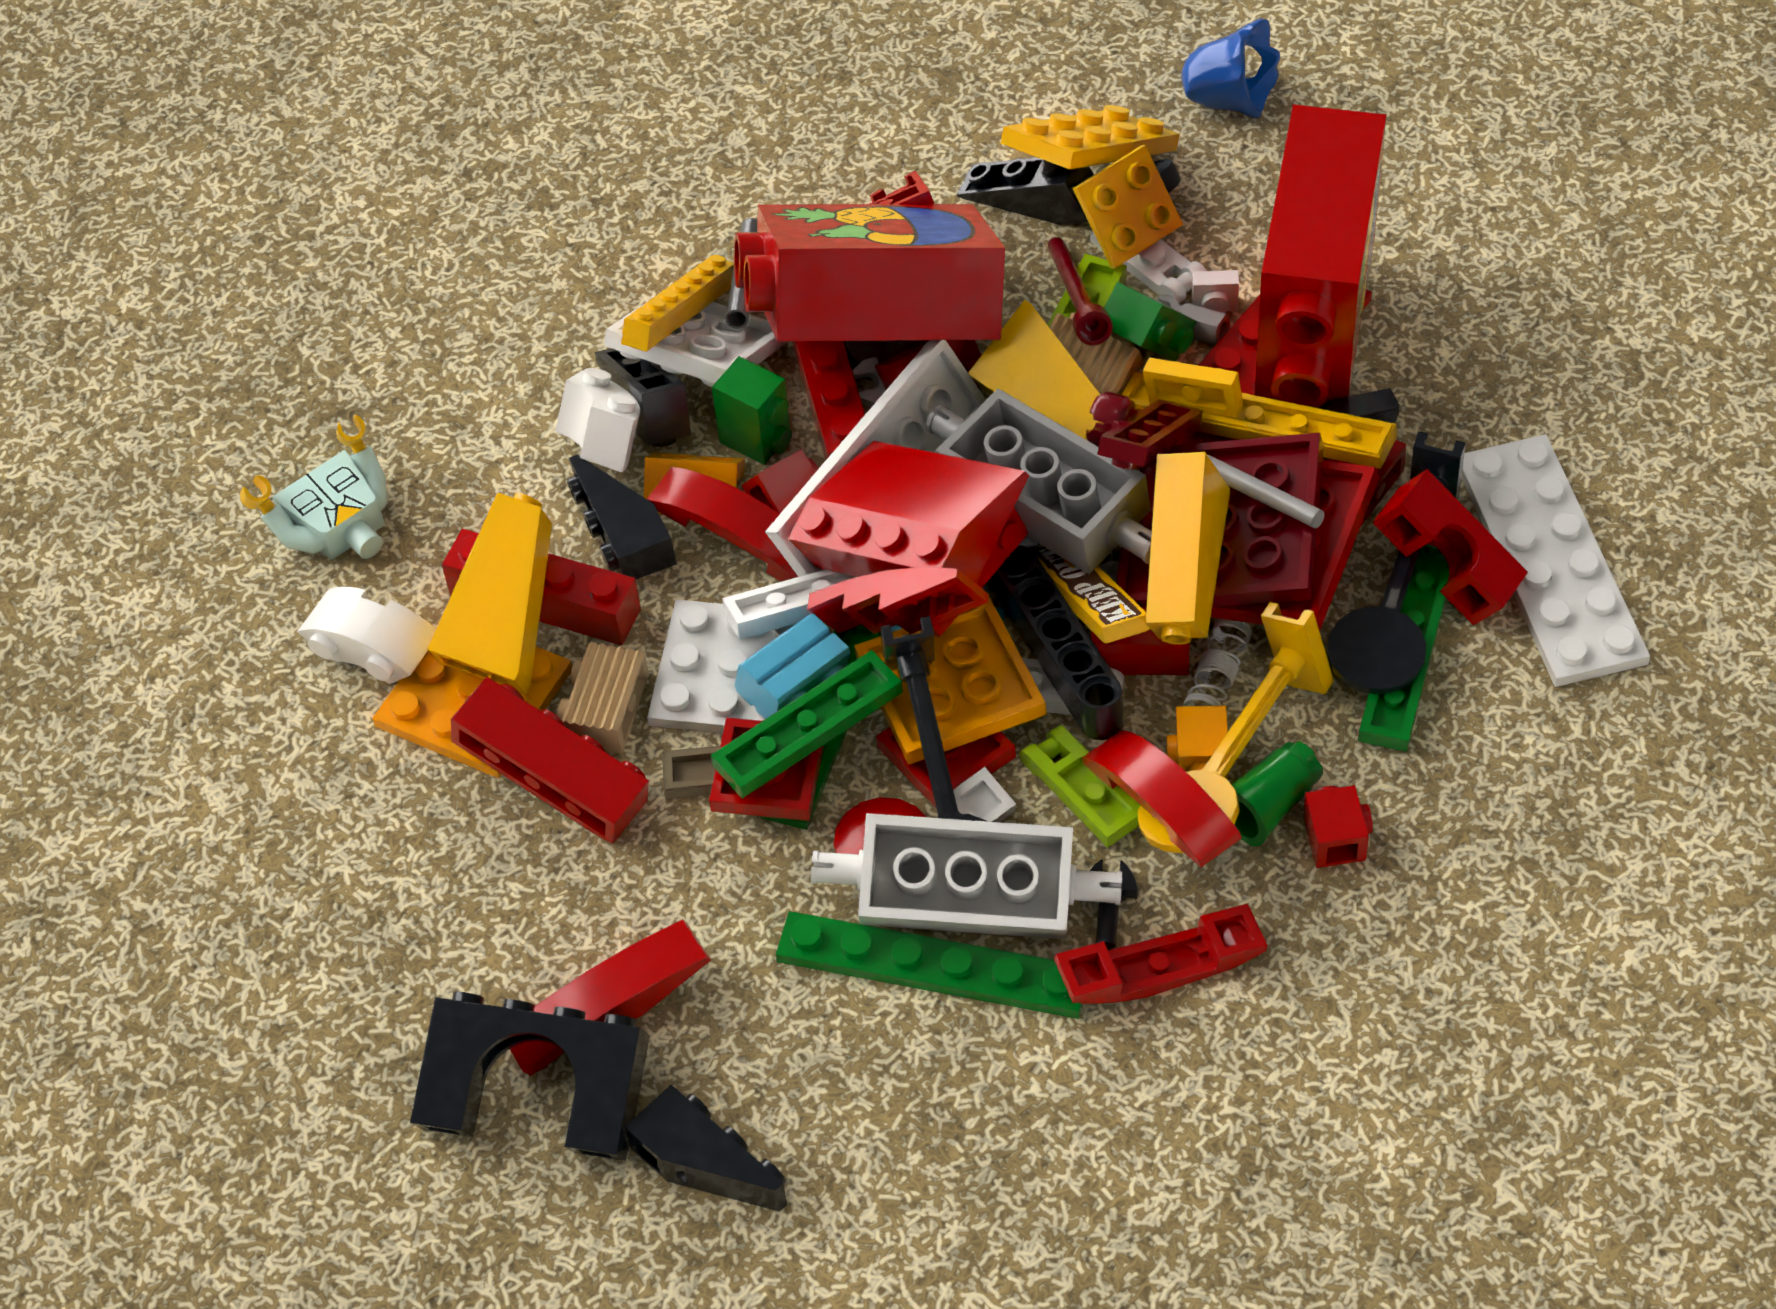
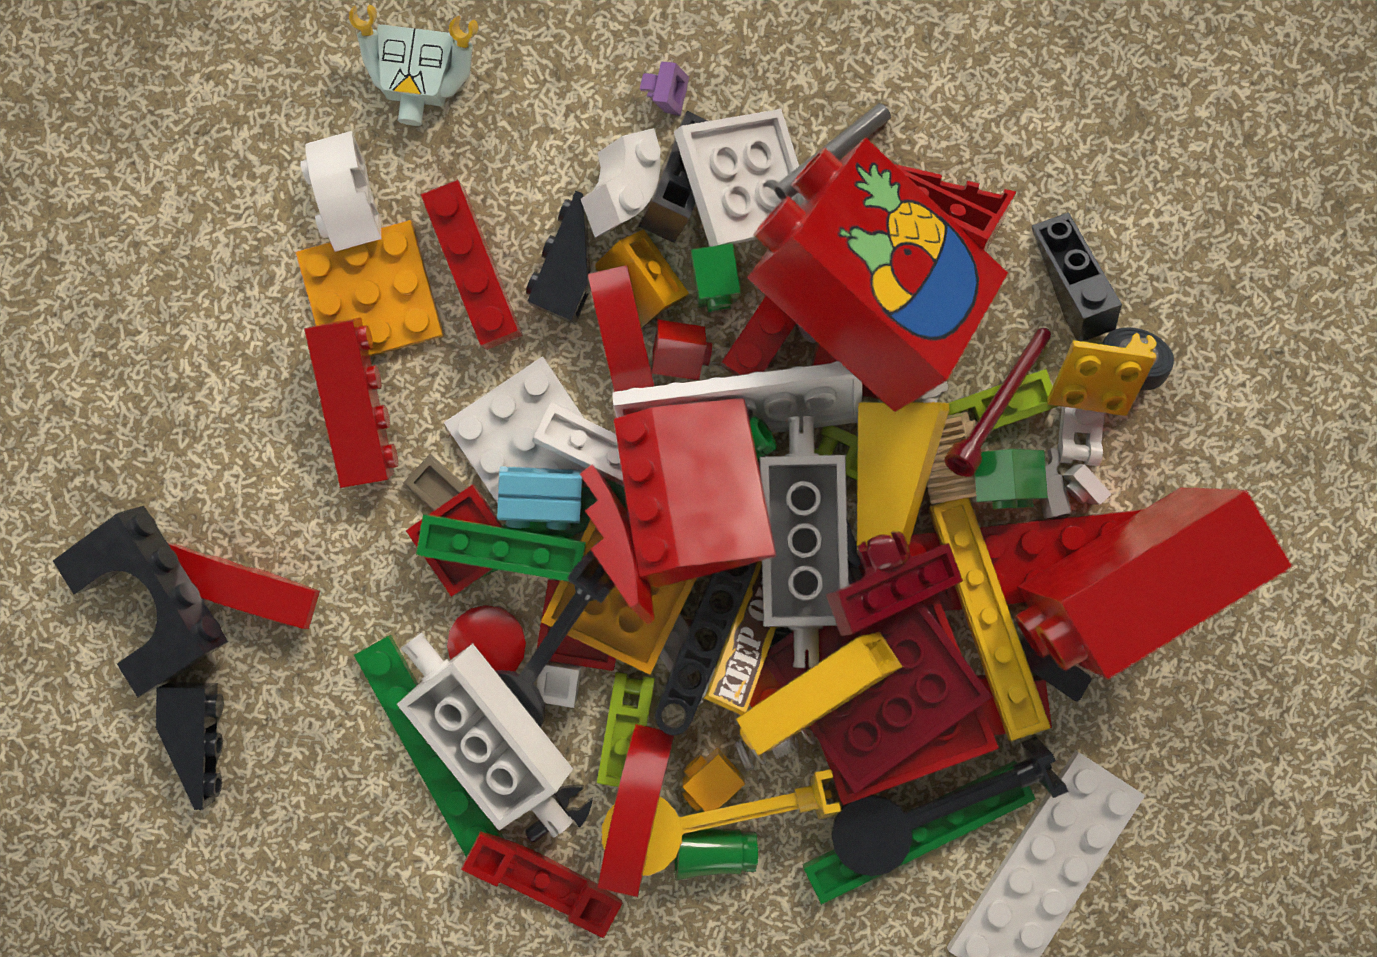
camera: 40 degrees right, 35 degrees up
yellow slope [427,492,552,695] -> none
tan brick [557,641,649,754] -> none
yellow piece [621,255,734,352] -> none
yellow plate [1000,105,1180,170] -> none
yellow plate [1143,358,1243,418] -> none
blue piece [1181,18,1280,118] -> none
light grey bar [1208,455,1324,528] -> none
red brick [1303,785,1373,868] -> none
red arch [1372,469,1528,626] -> none
none -> medium lavender tile [640,61,689,116]

